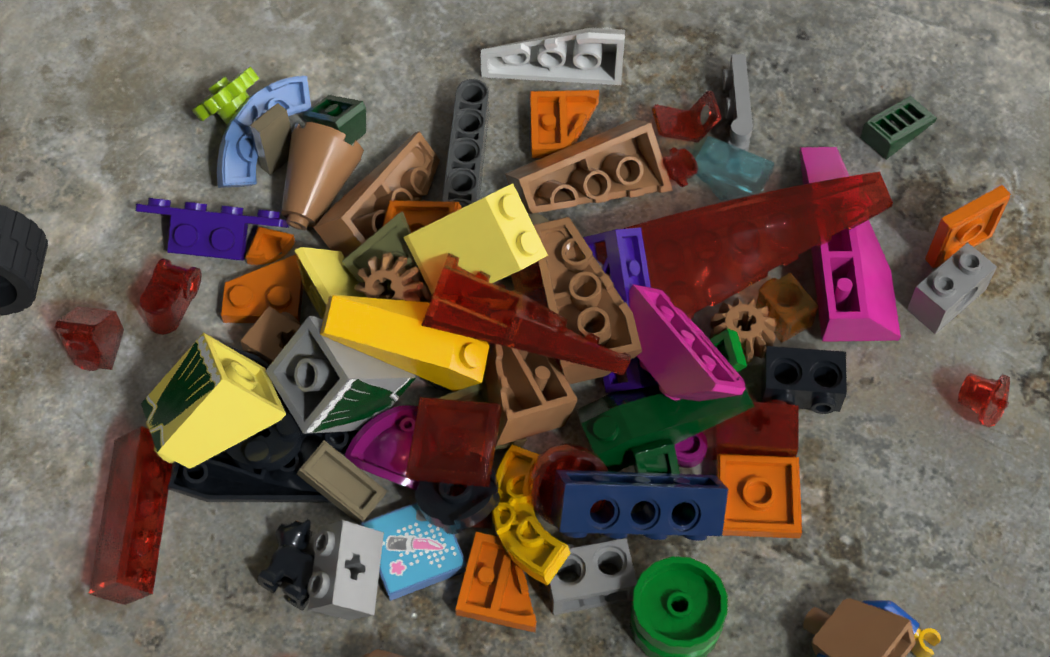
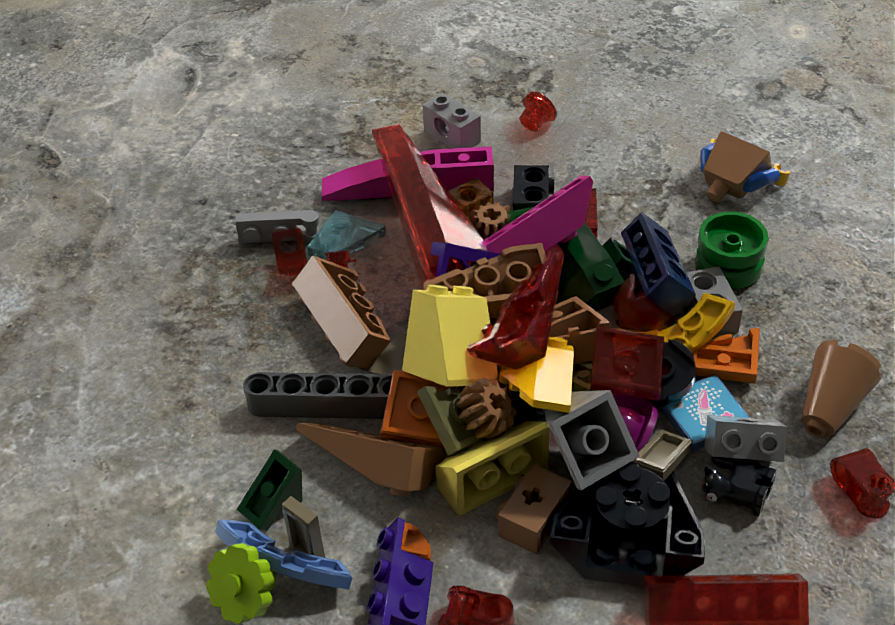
camera: 90 degrees left, 15 degrees down
light yellow slope [141,333,286,469] -> none
orange wing [221,254,303,323] -> none
medium nougat cone [281,122,364,230] -> none
white wedge [481,28,625,85] -> none
orange wing [530,90,599,158] -> none
orange plate [716,454,802,539] -> none
dark green slope [860,96,937,160] -> none
orange plate [925,185,1011,268] -> none

